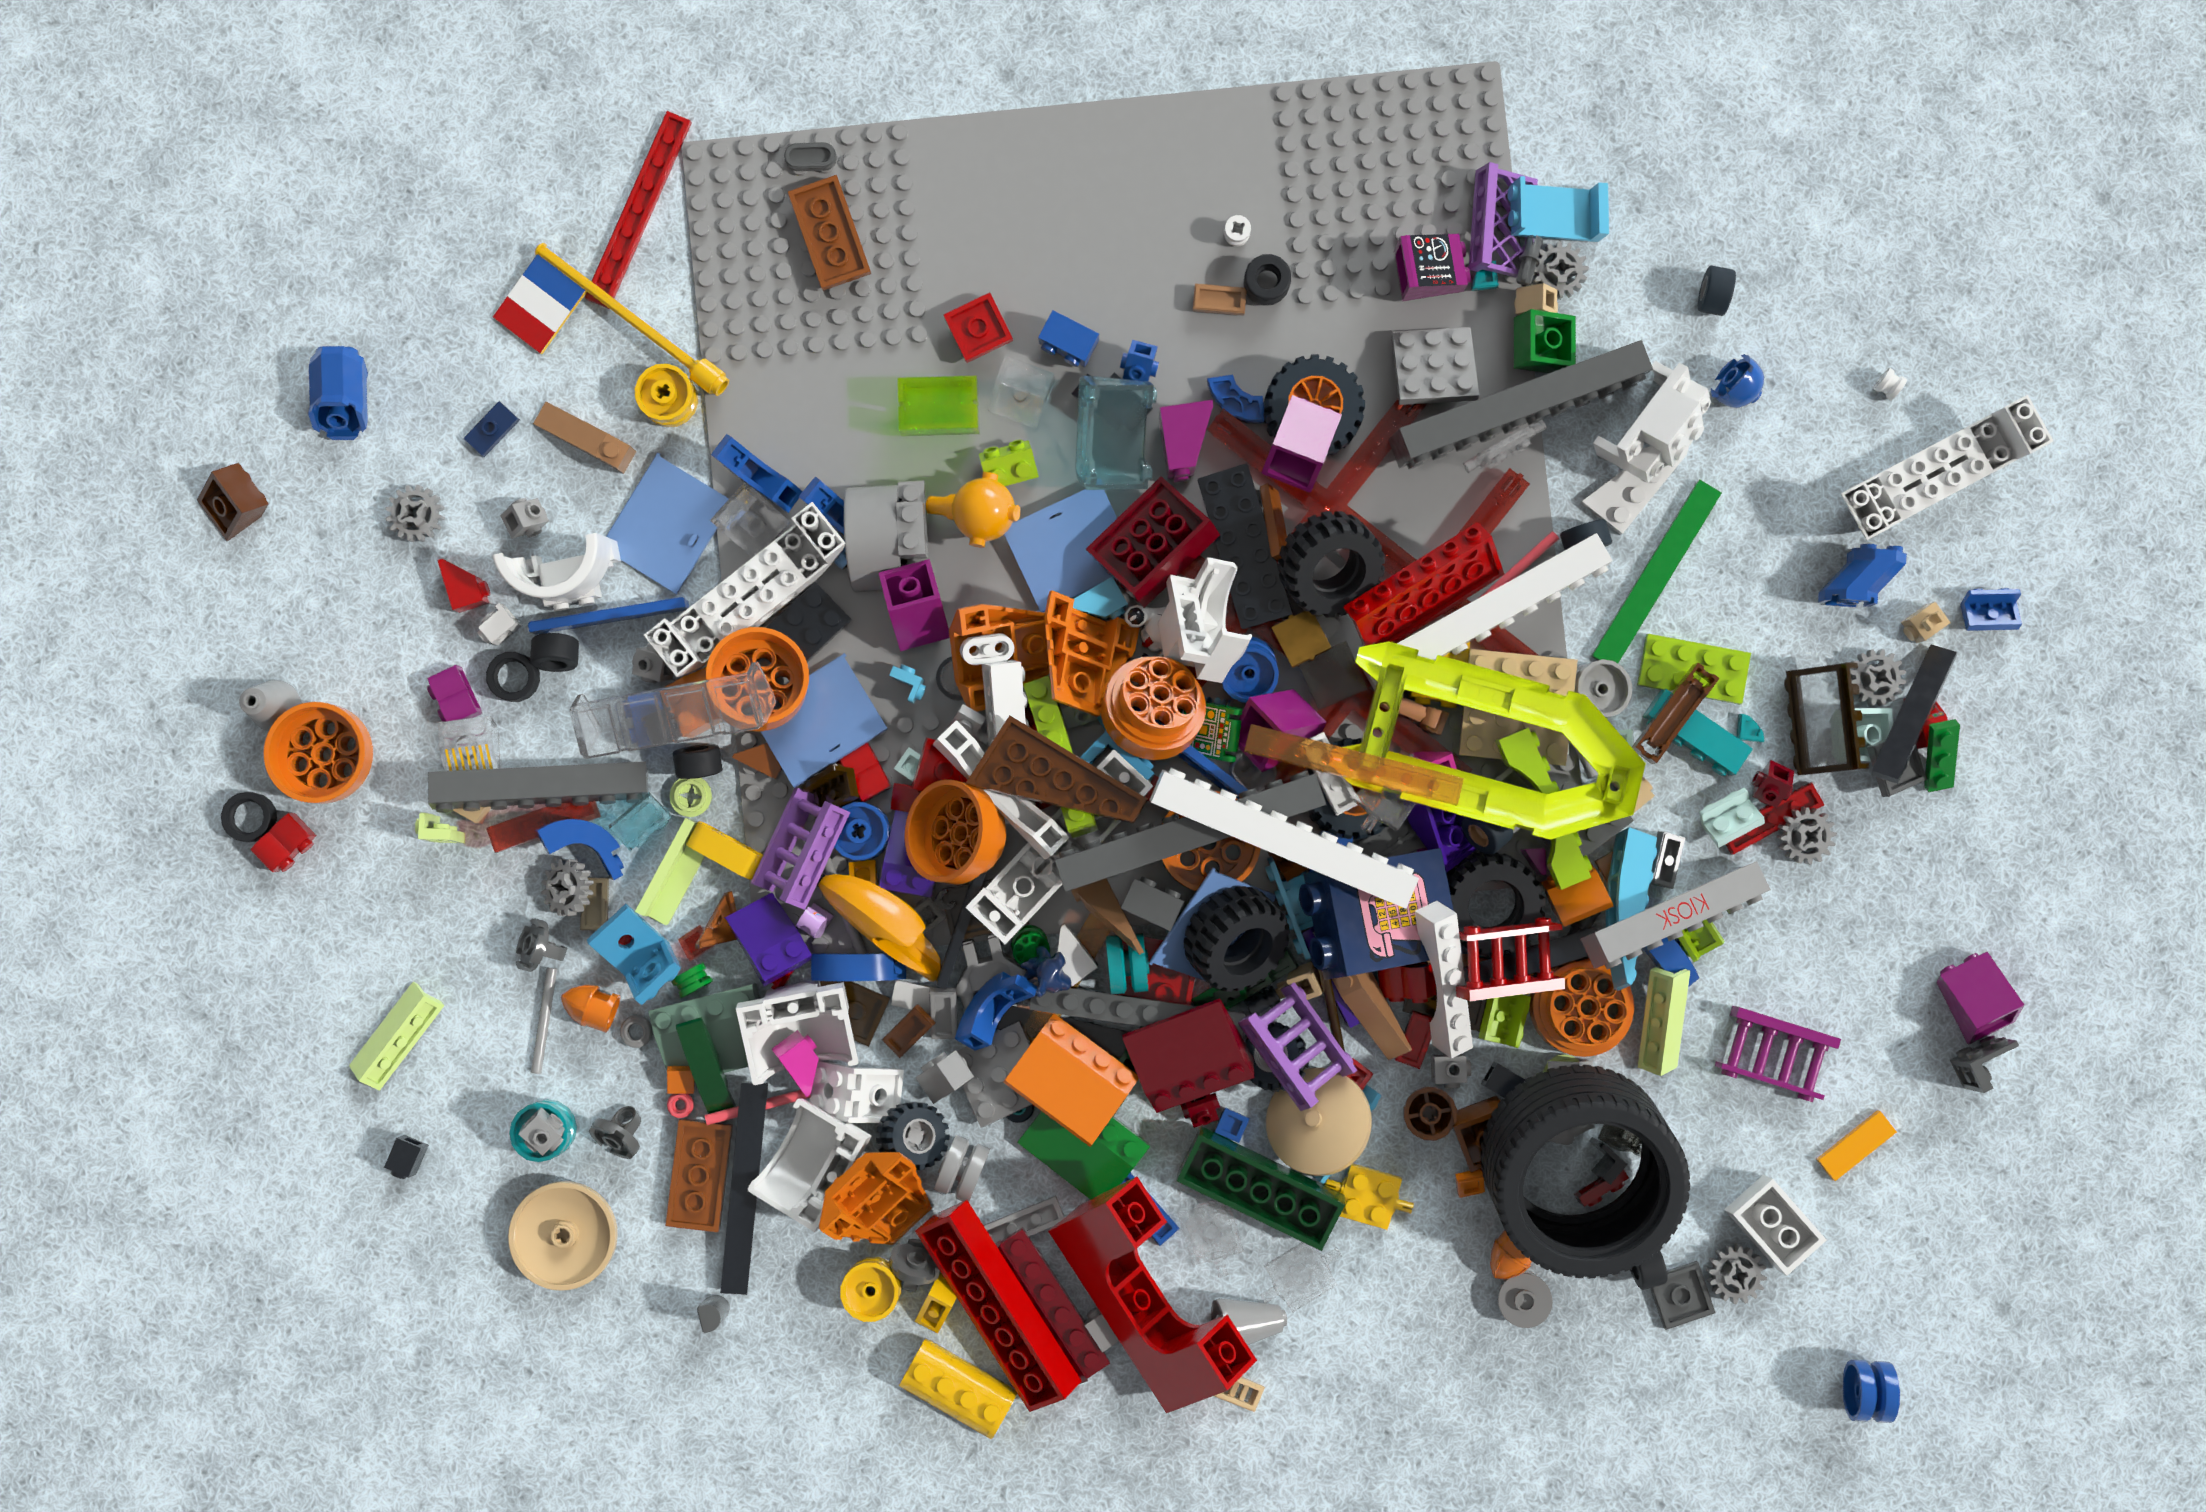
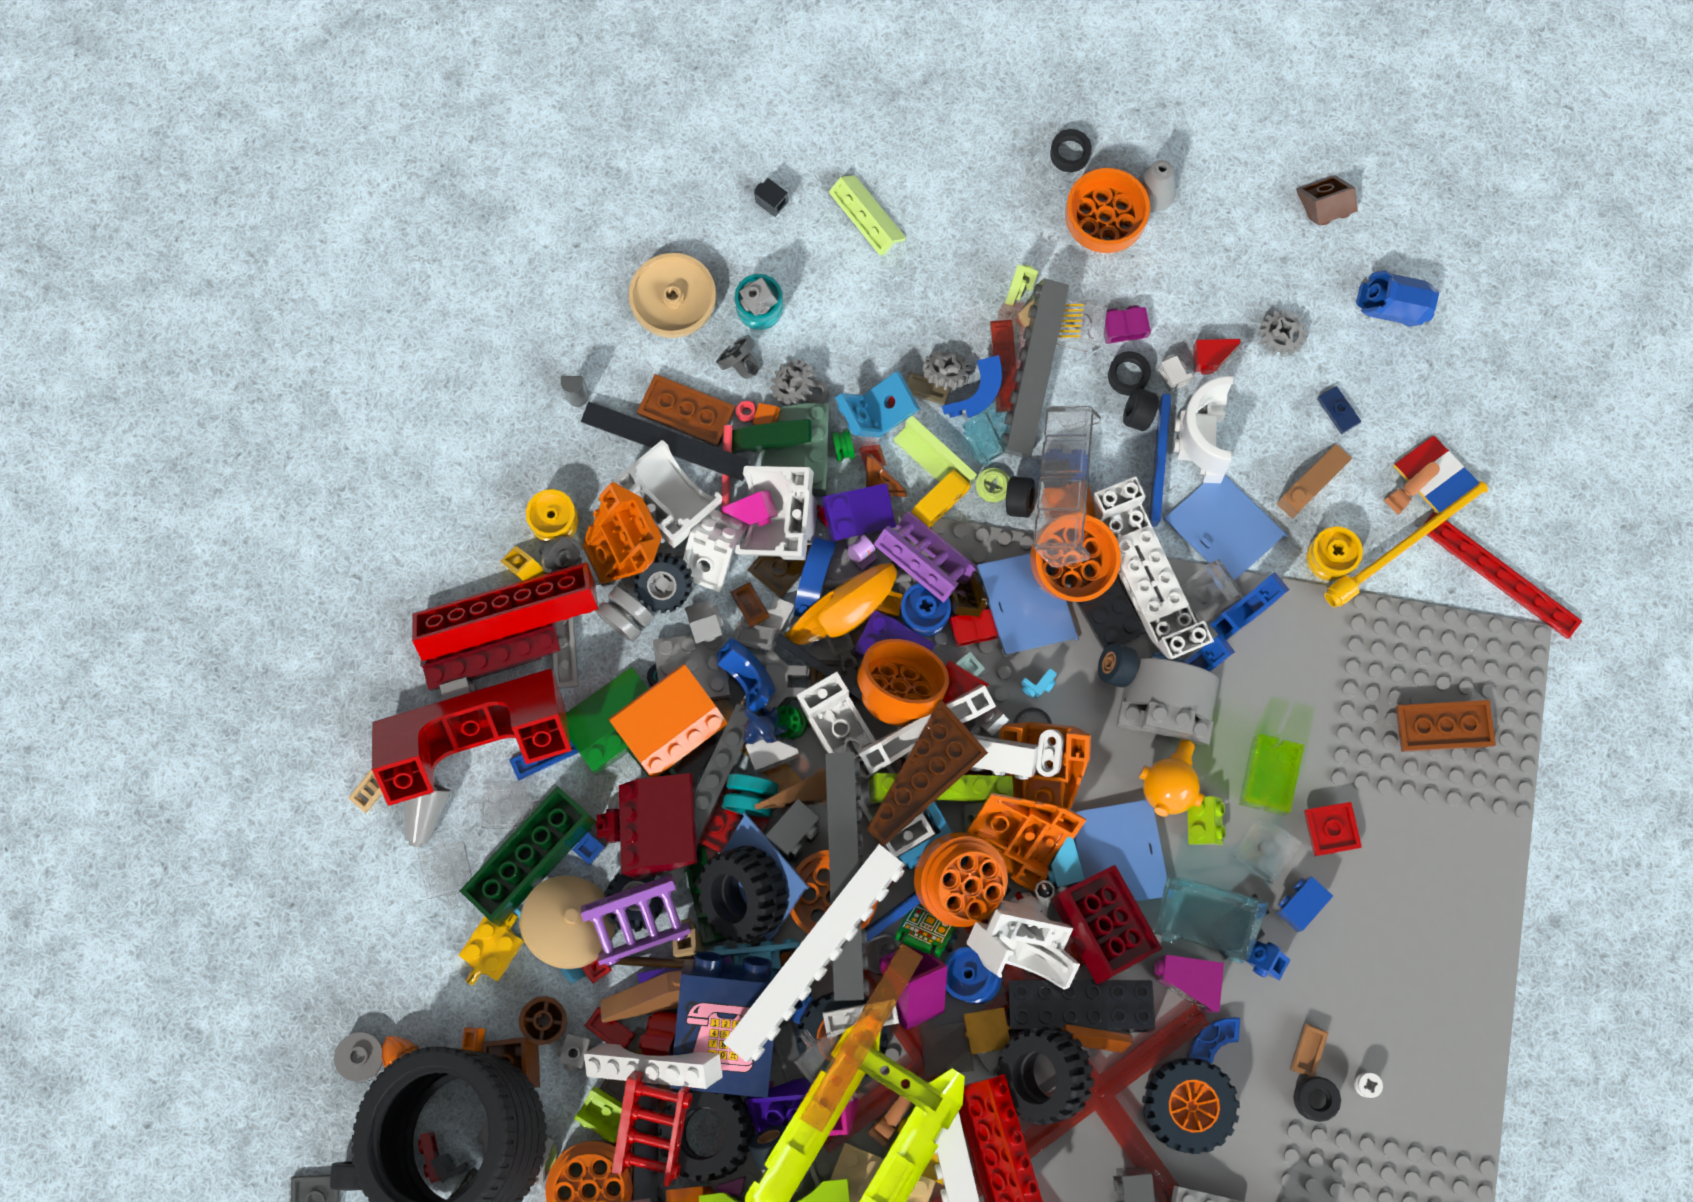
camera: 105 degrees right, 10 degrees down
red brick [250,813,317,872] -> none
light grey brick [500,498,549,539] -> none
dark grey tile [516,918,568,972] -> none
light grey bar [531,967,557,1074] -> none
orange helmet [561,985,621,1033] -> none
light grey brick [632,643,674,683] -> none
dark orange tile [732,743,782,780] -> none
dark grey tile [784,142,837,171] -> none
magenta slope [879,559,950,651] -> none
red slope [891,783,921,812] -> none
yellow container [898,1338,1017,1439] -> none
black piece [1244,985,1286,1018] -> none
slope [1261,395,1342,493] -> none
black brick [1481,1061,1525,1098] -> none
none -> light grey gear [770,359,817,406]
none -> black wheel [1098,643,1139,688]
none -> nougat piece [1384,462,1440,515]

